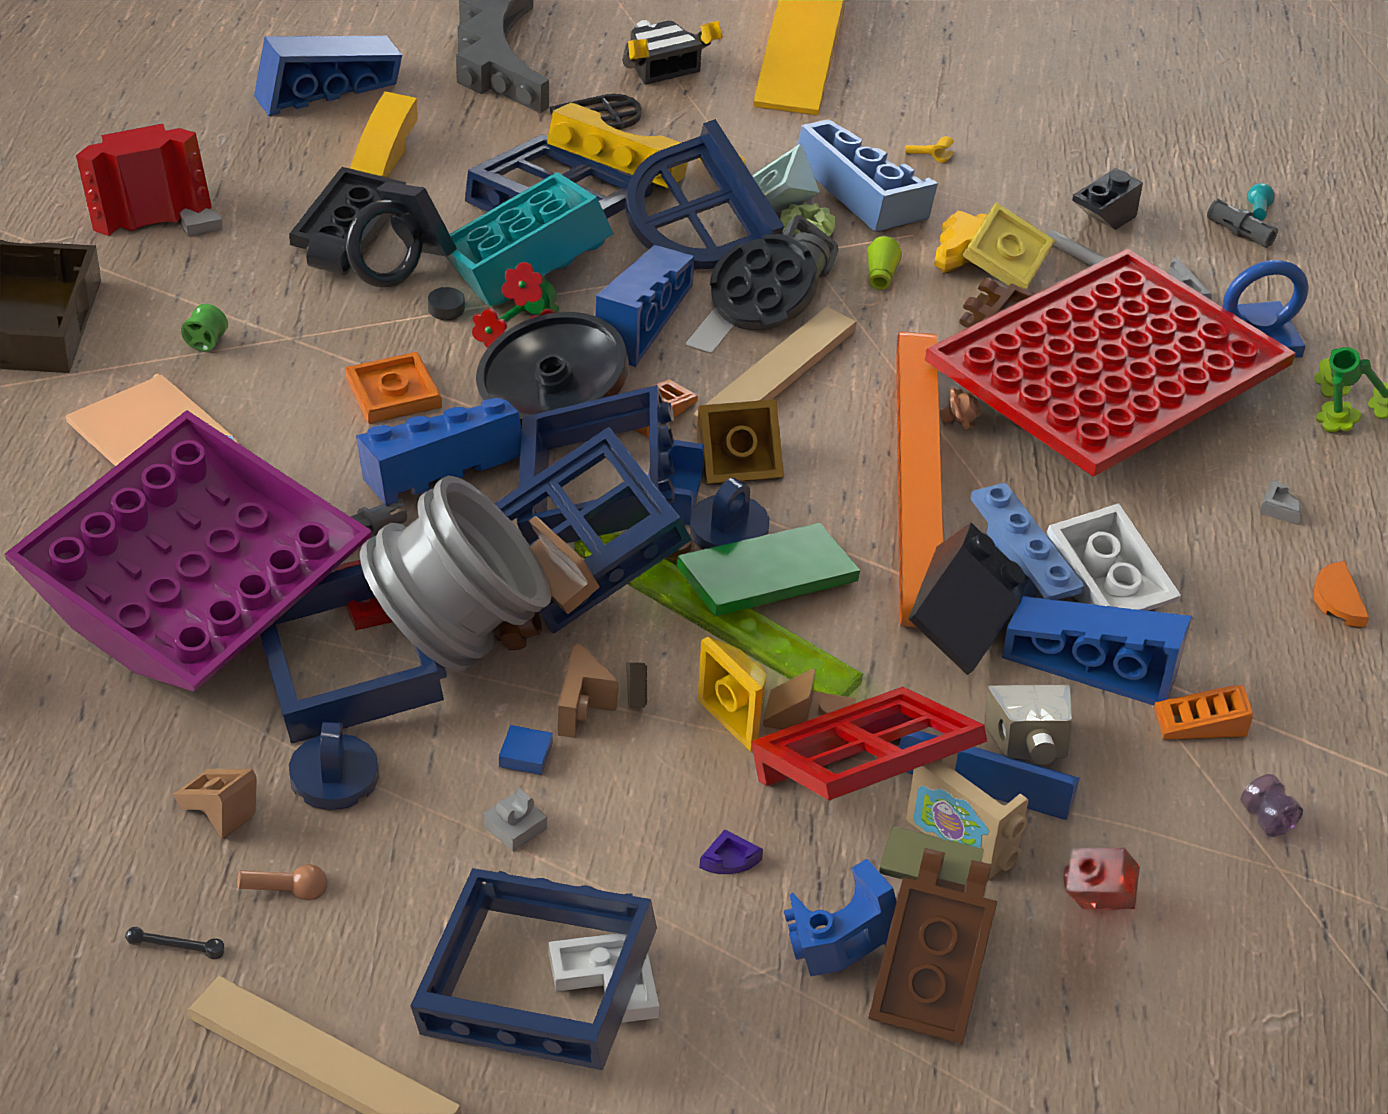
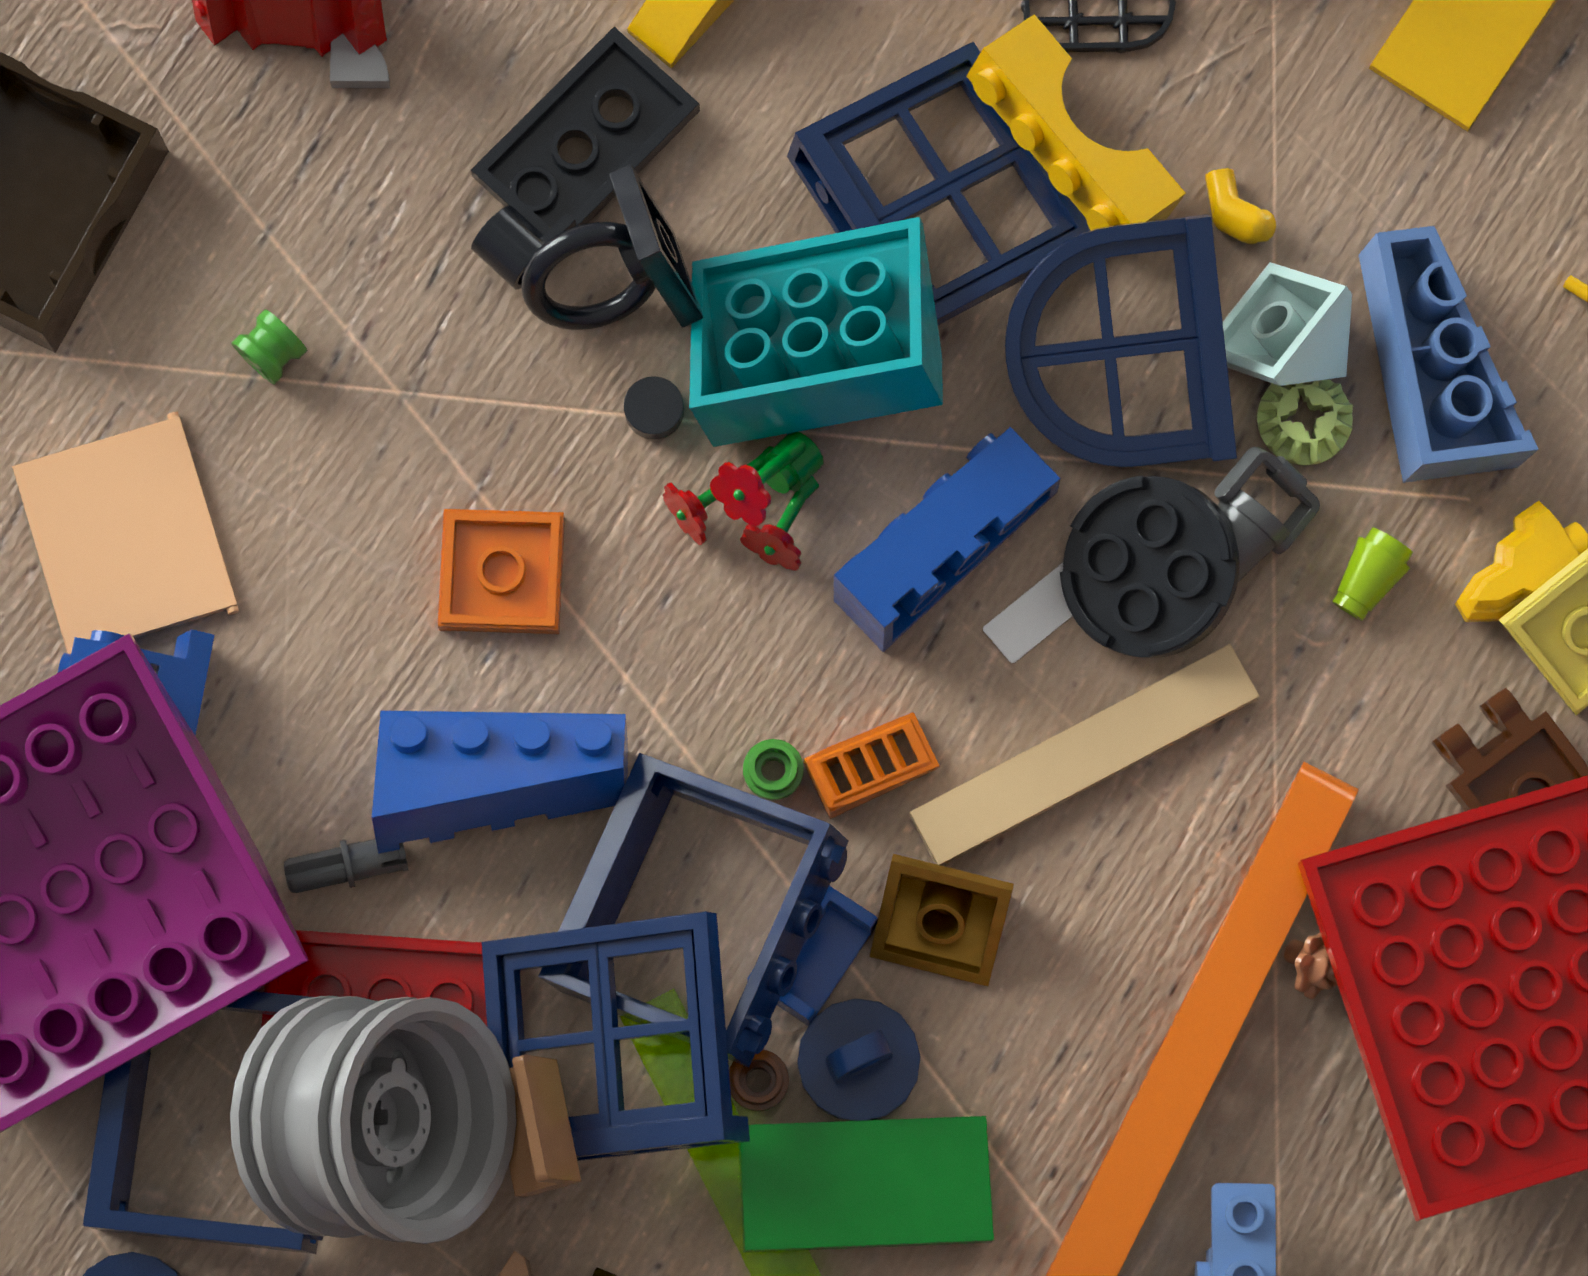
camera: 30 degrees right, 35 degrees up
black dish [476,312,629,429] -> none

